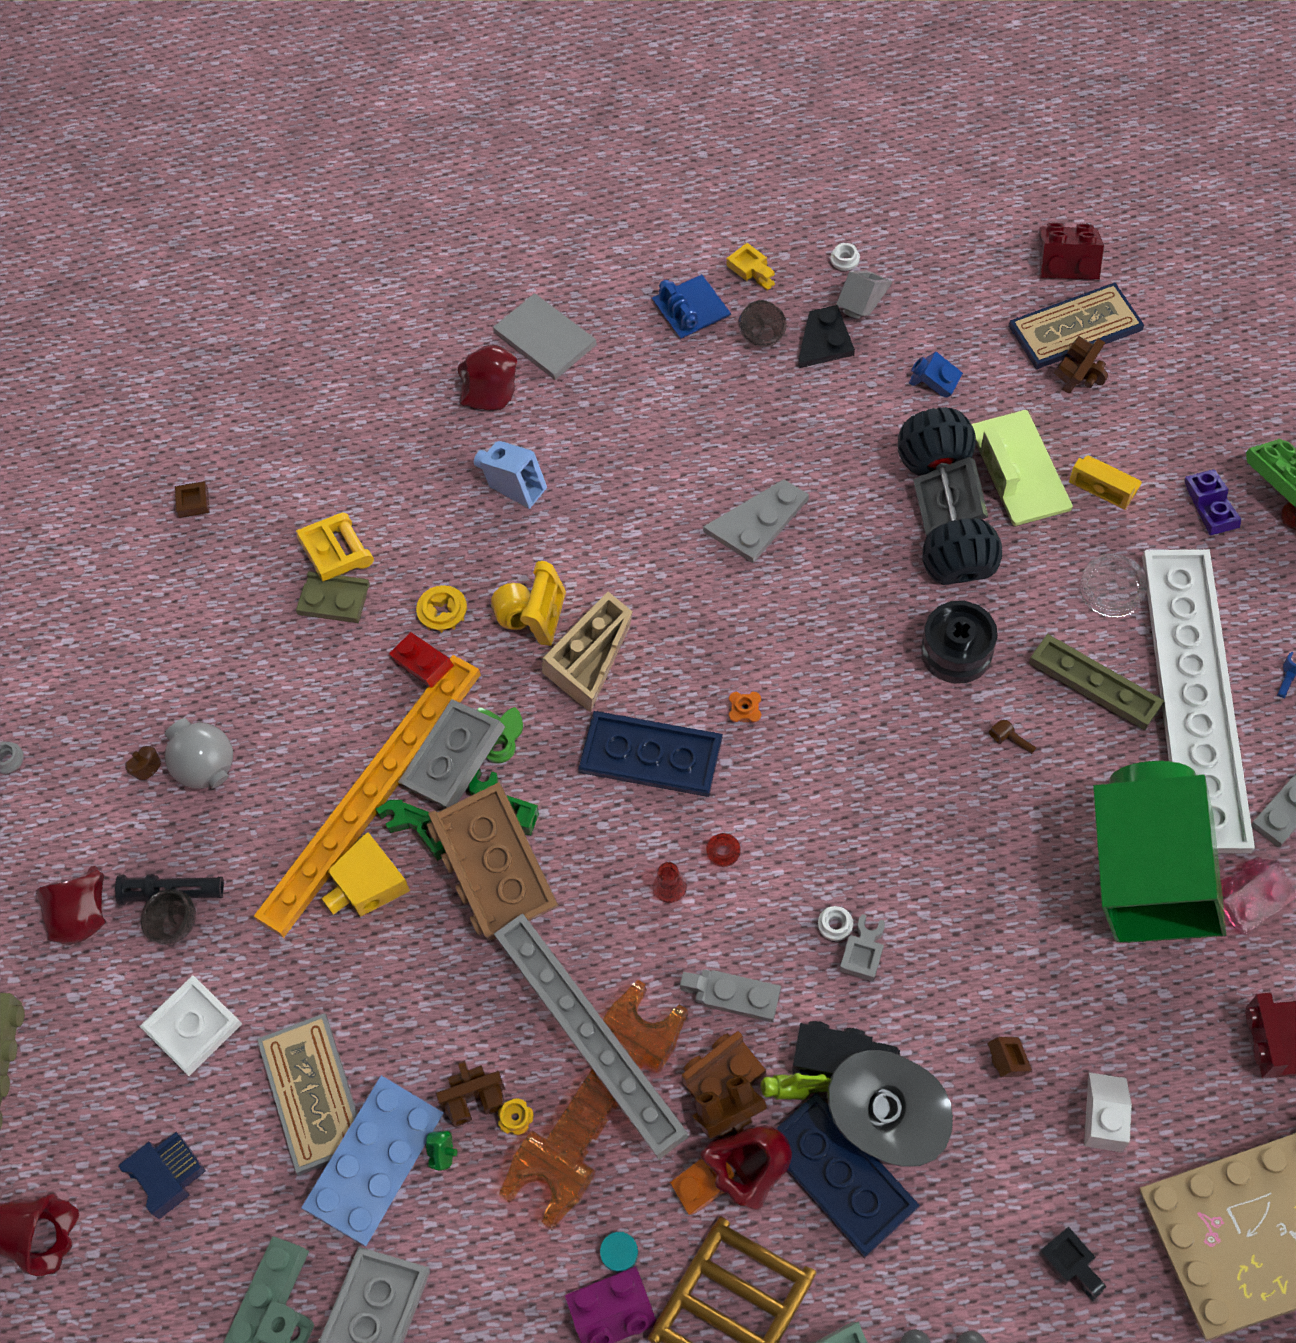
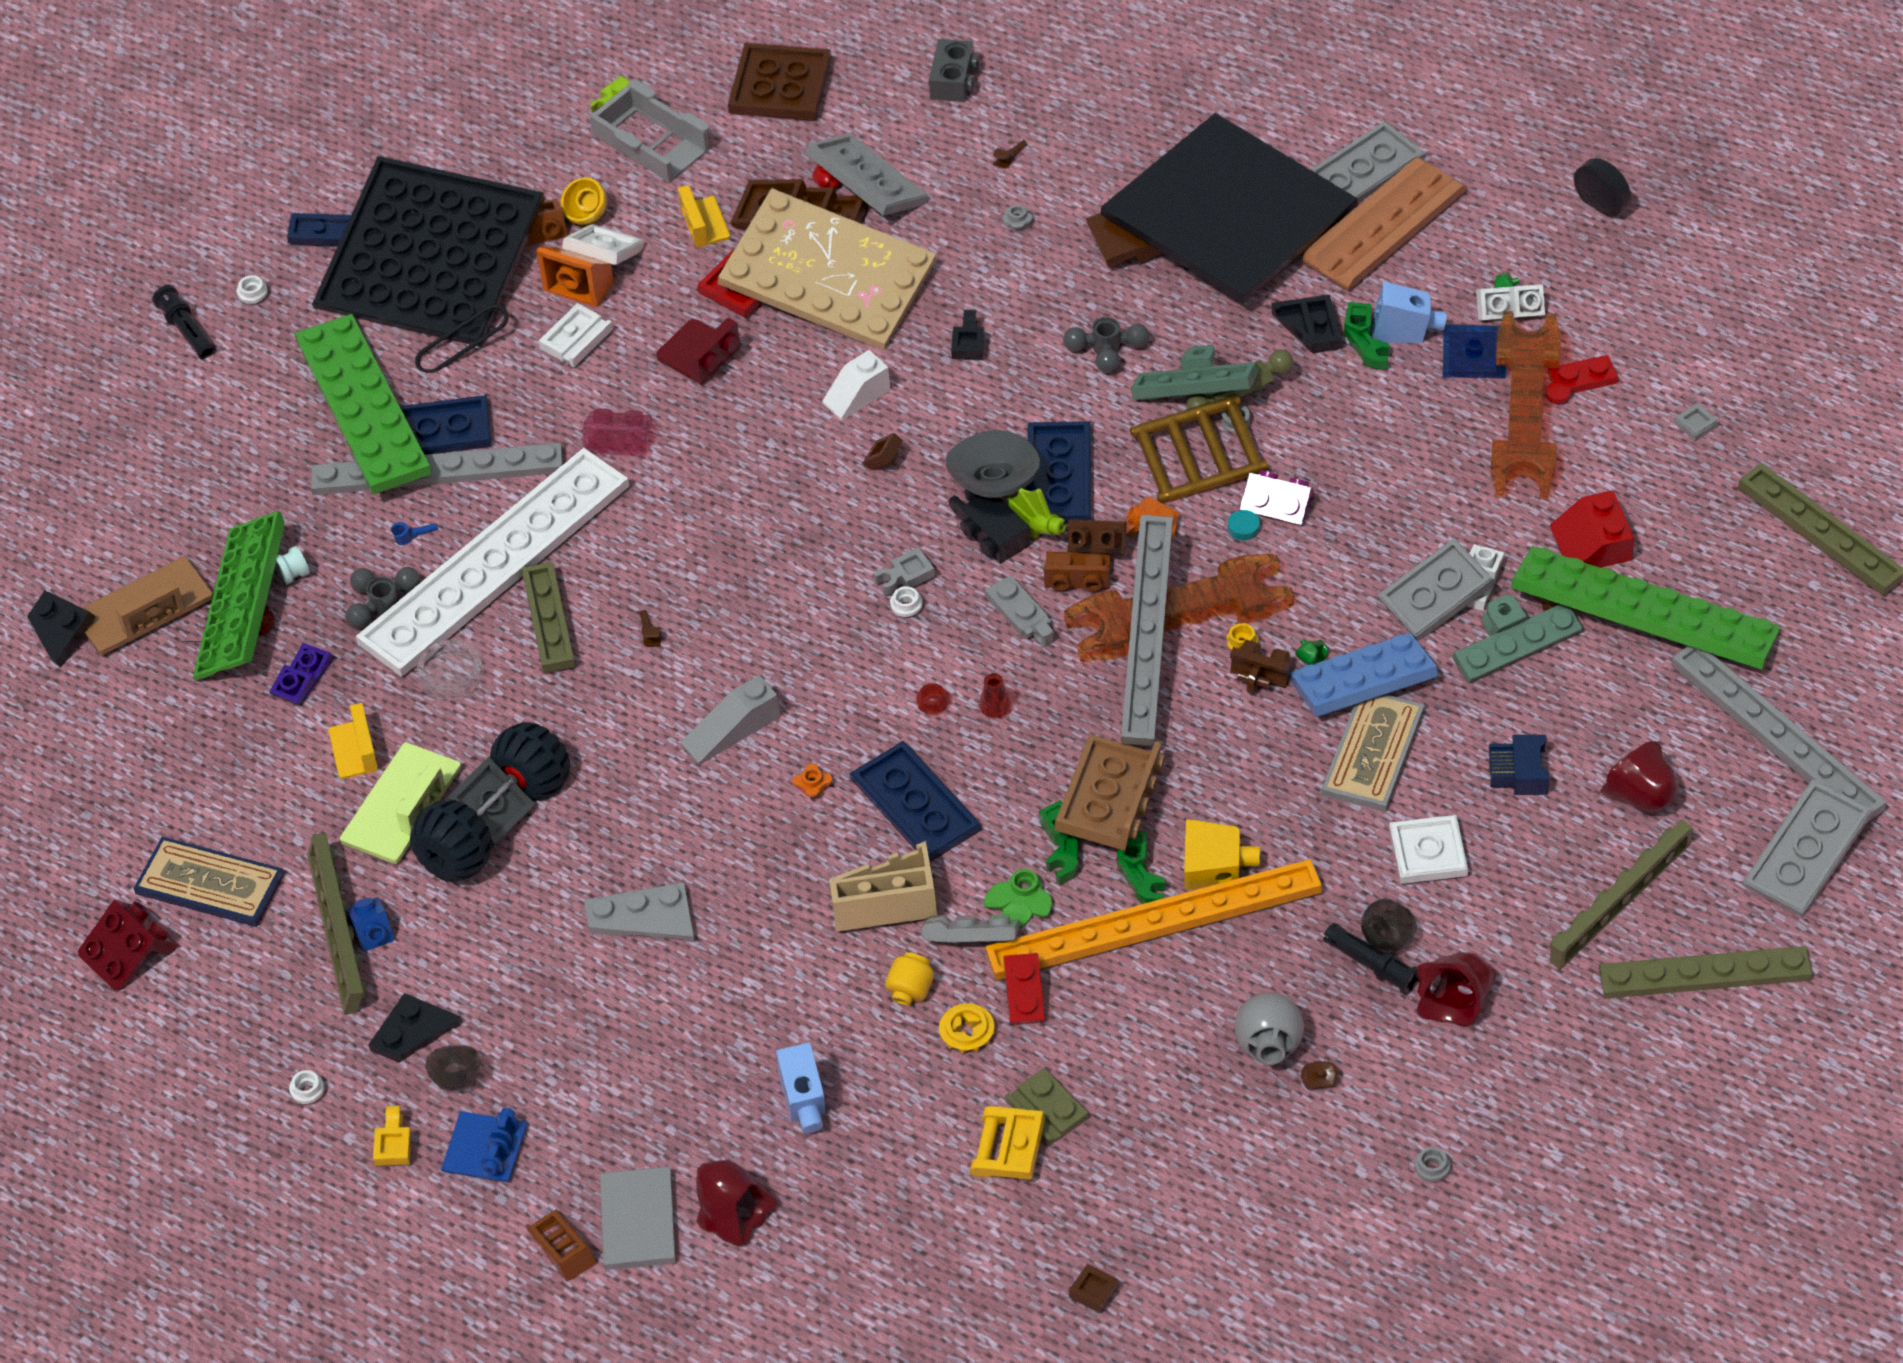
camera: 140 degrees left, 10 degrees down
light grey plate [398,699,505,808] -> none
yellow plate [520,561,566,646] -> none
dark red piece [700,1125,792,1210] -> none
light grey slope [836,270,893,319] -> none
black wheel [921,601,998,684] -> none
reddish brown hips [1054,336,1108,394] -> none
green container [1093,761,1227,943] -> none
none -> olive plate [307,833,366,1015]
none -> dark grey piece [346,567,421,629]
none -> dark orange slope [527,1209,596,1282]
none -> light grey slope [680,675,780,765]
none -> light grey hinge [920,915,1020,942]

